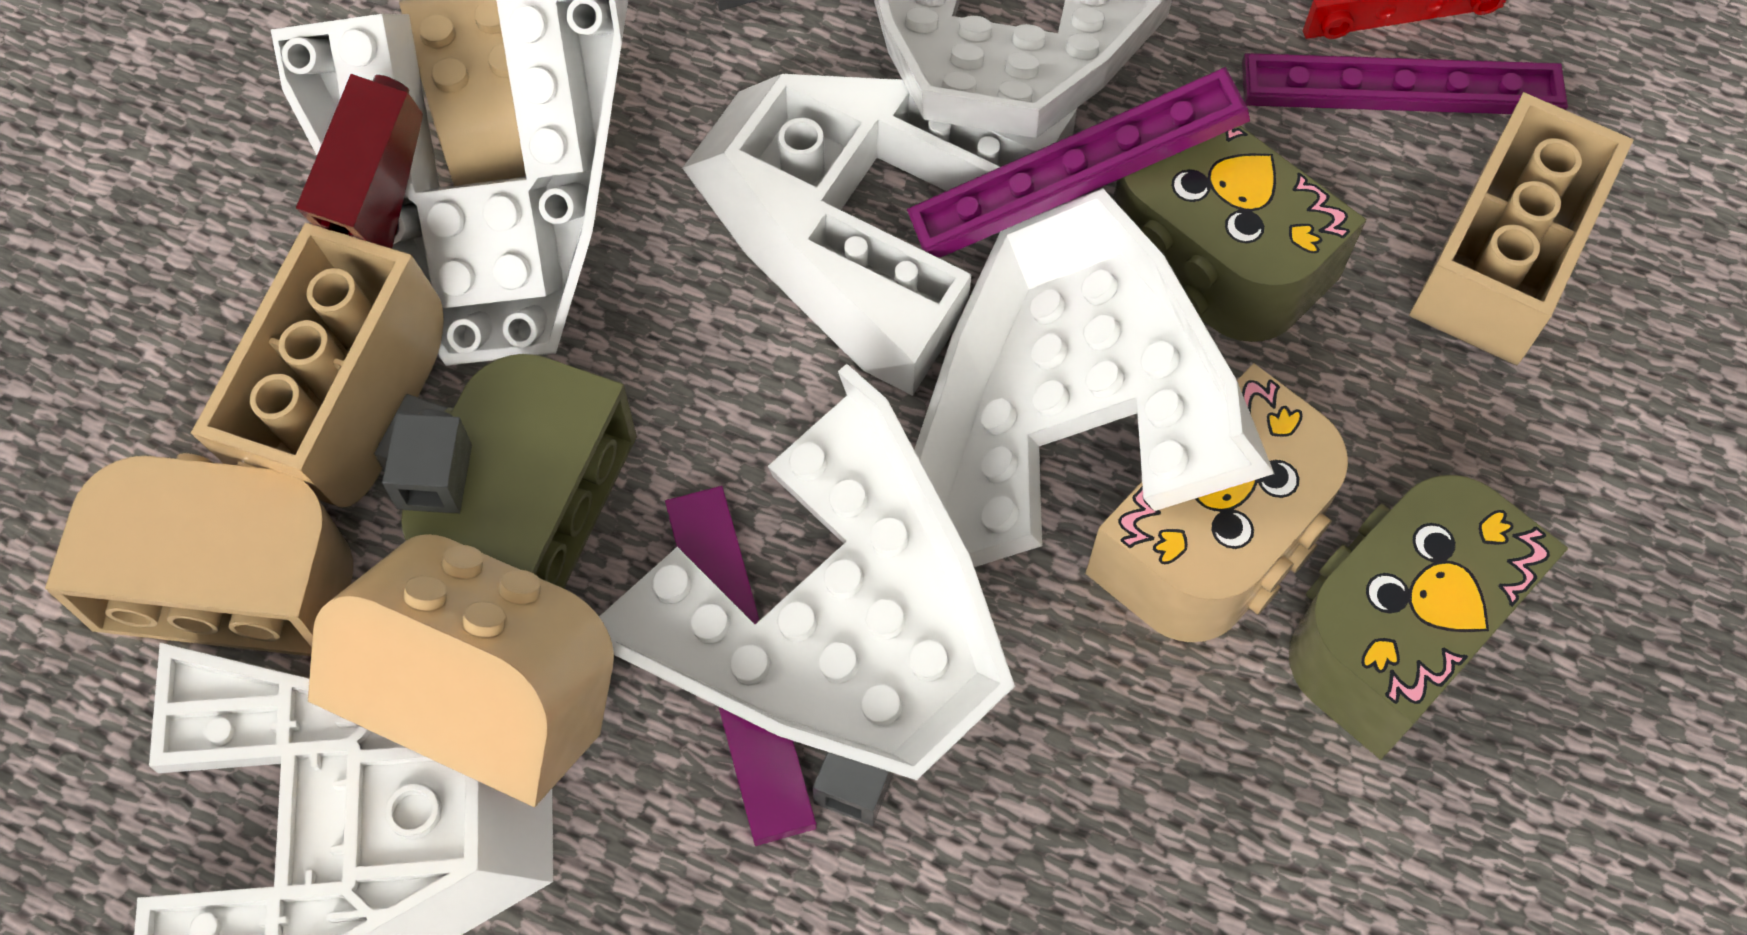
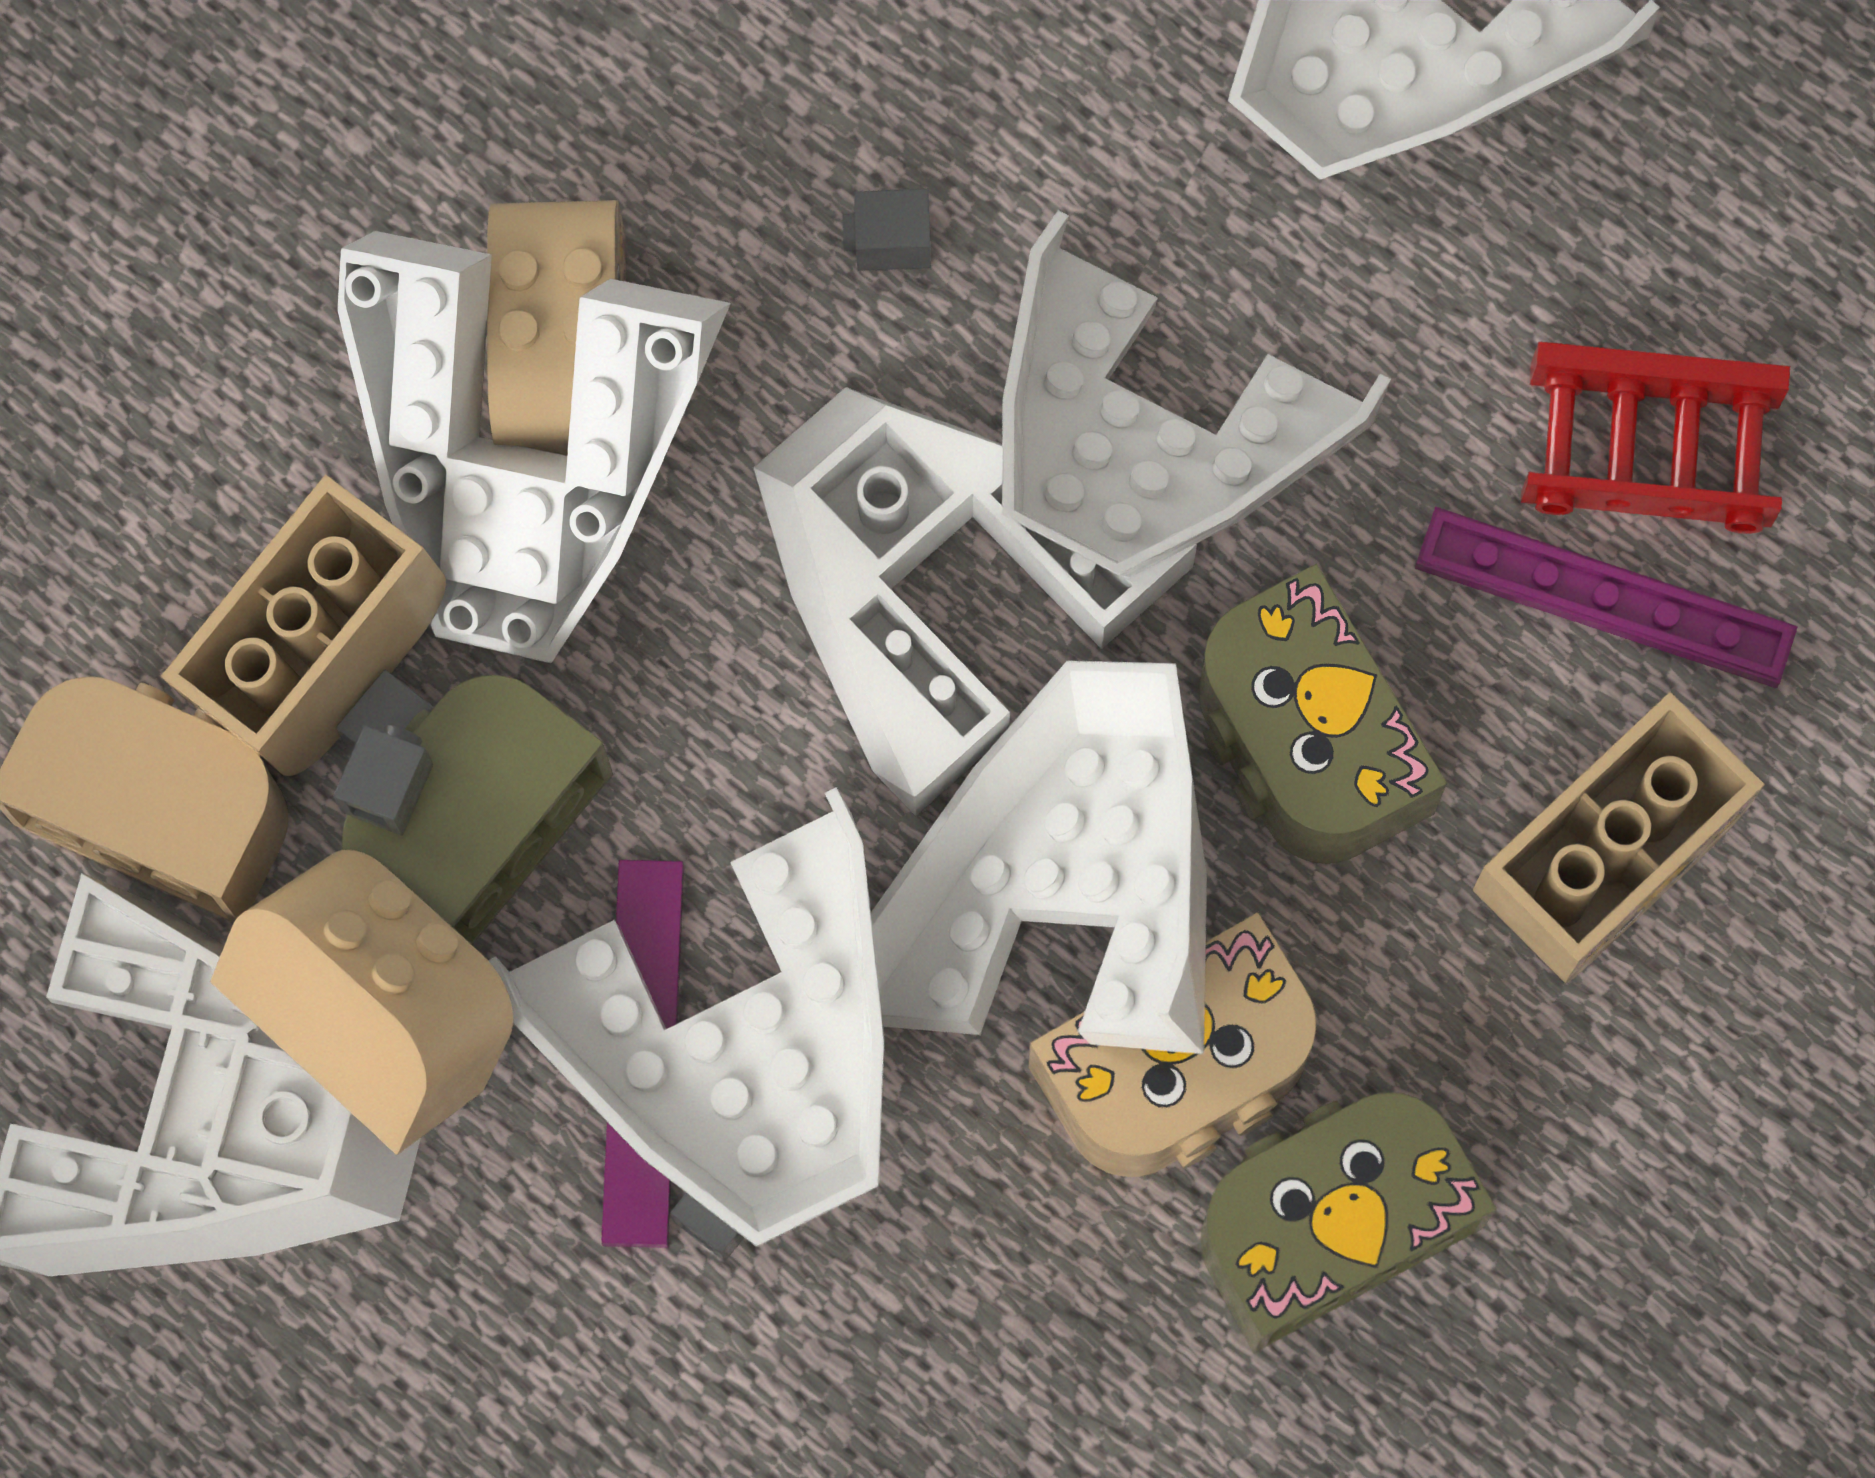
camera: 20 degrees right, 10 degrees up
dark red slope [296,74,423,249] -> none
magenta tile [907,67,1250,258] -> none

